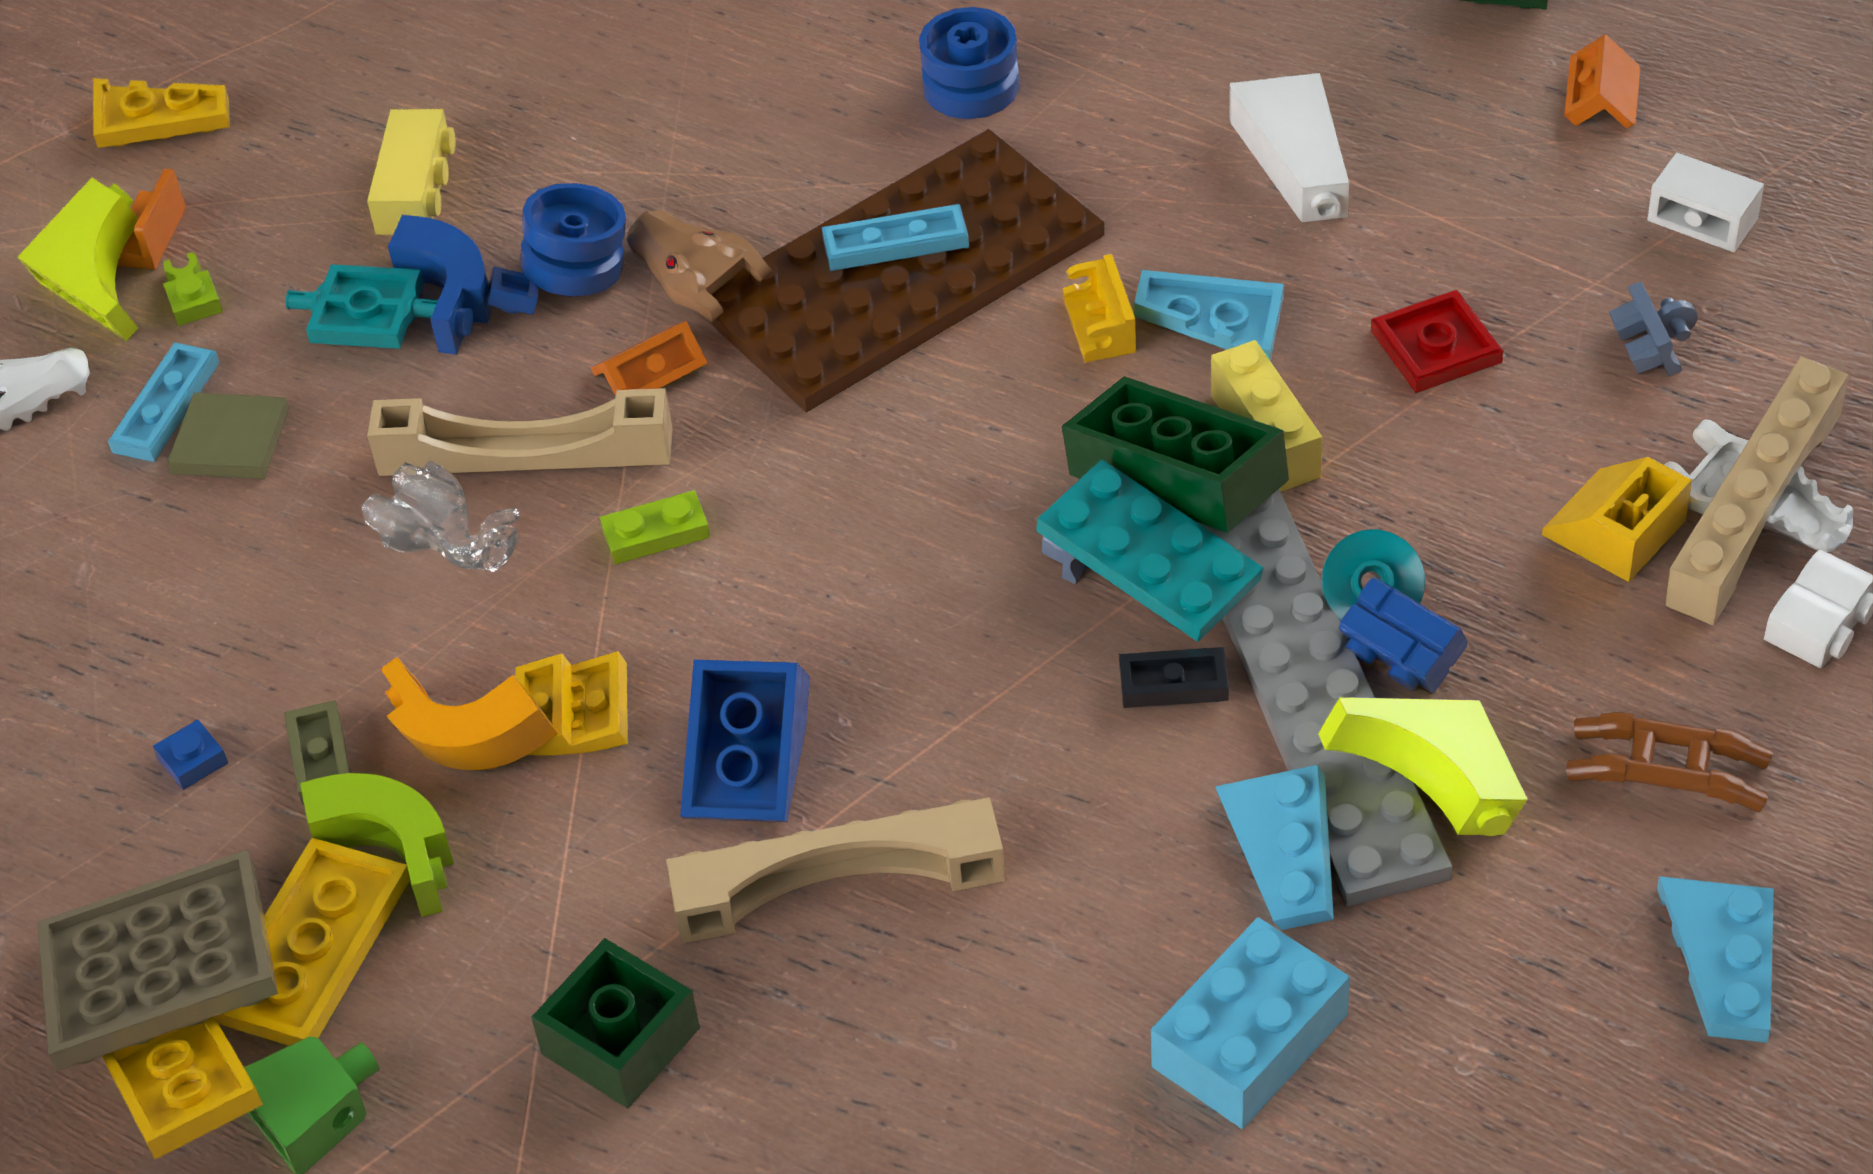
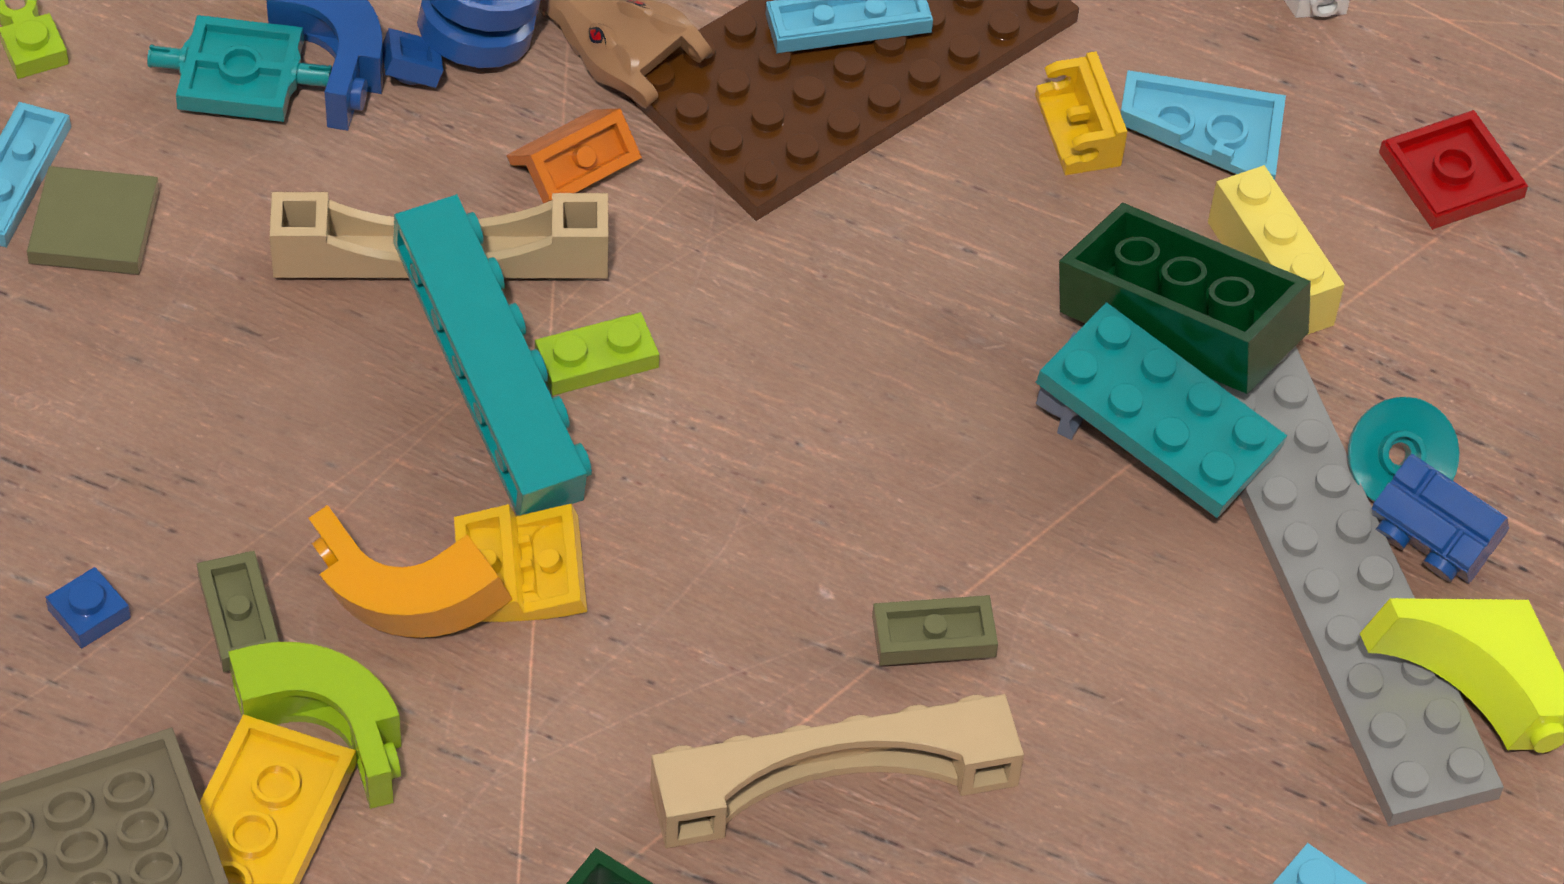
camera: 10 degrees left, 5 degrees up
clear hips [361,461,520,572] -> none
blue slope [680,659,810,822] -> none
black plate [1119,647,1229,708] -> none
medium azure wing [1215,765,1334,930] -> none
none -> teal brick [393,194,592,516]
none -> olive plate [872,595,998,666]

